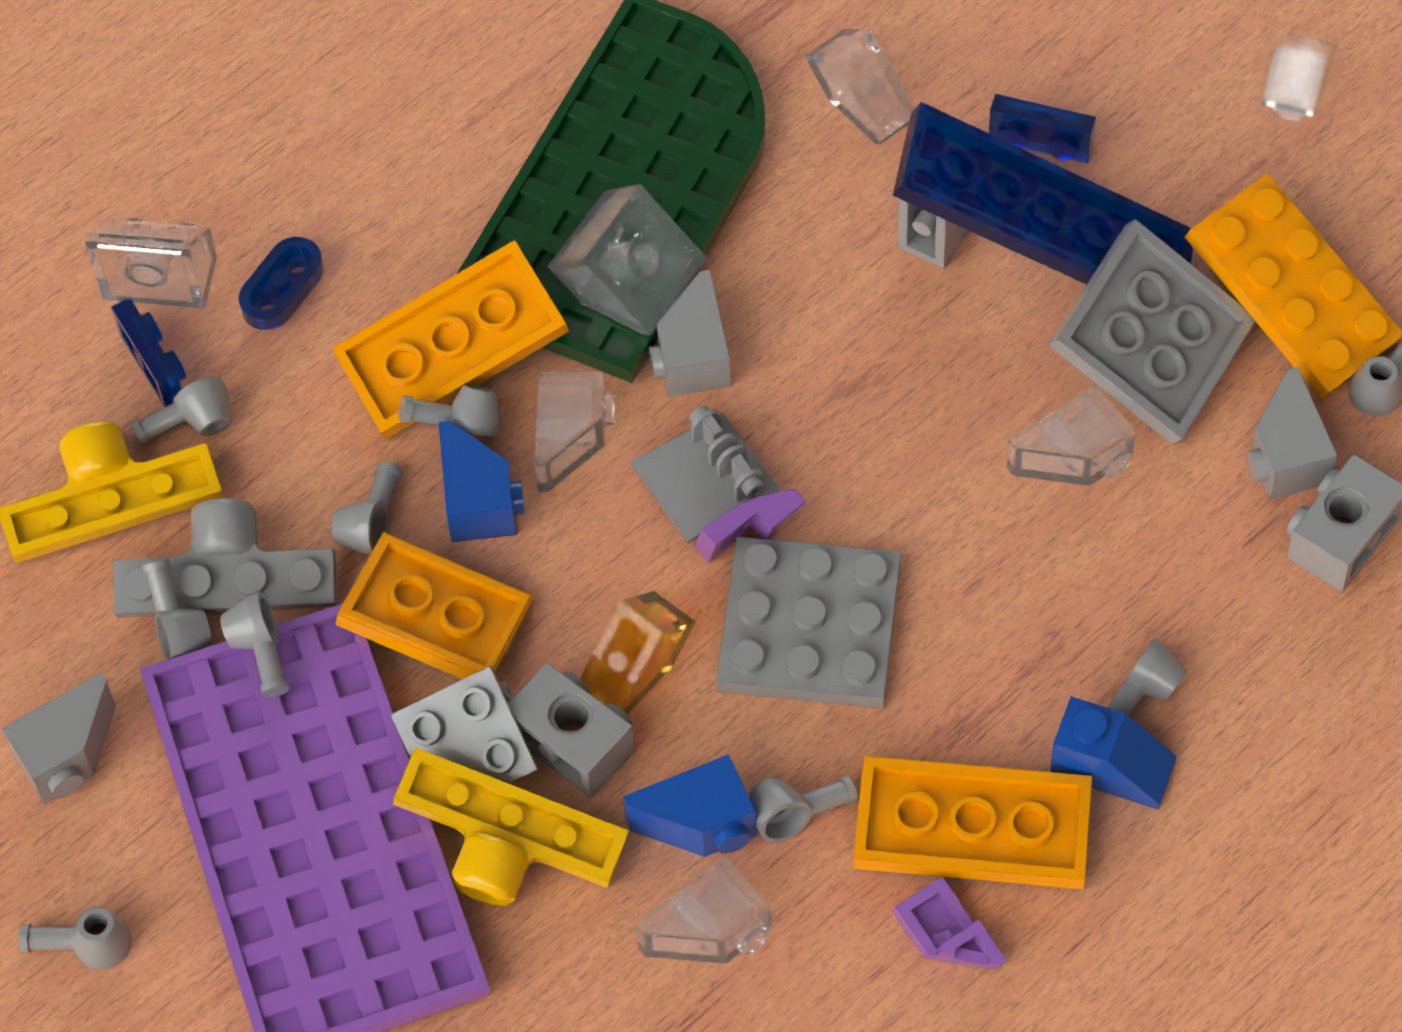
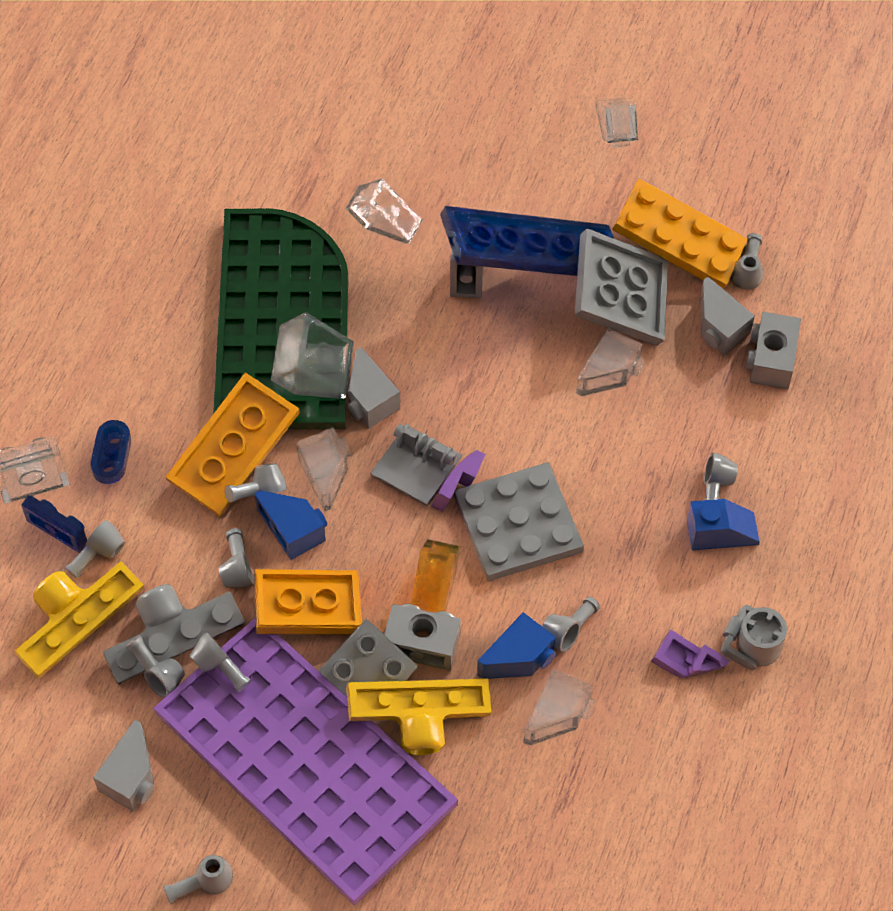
camera: 30 degrees left, 0 degrees up
light orange plate [853,756,1092,890] -> none
clear blue plate [988,94,1096,163] -> none
none -> light grey piece [720,605,787,670]

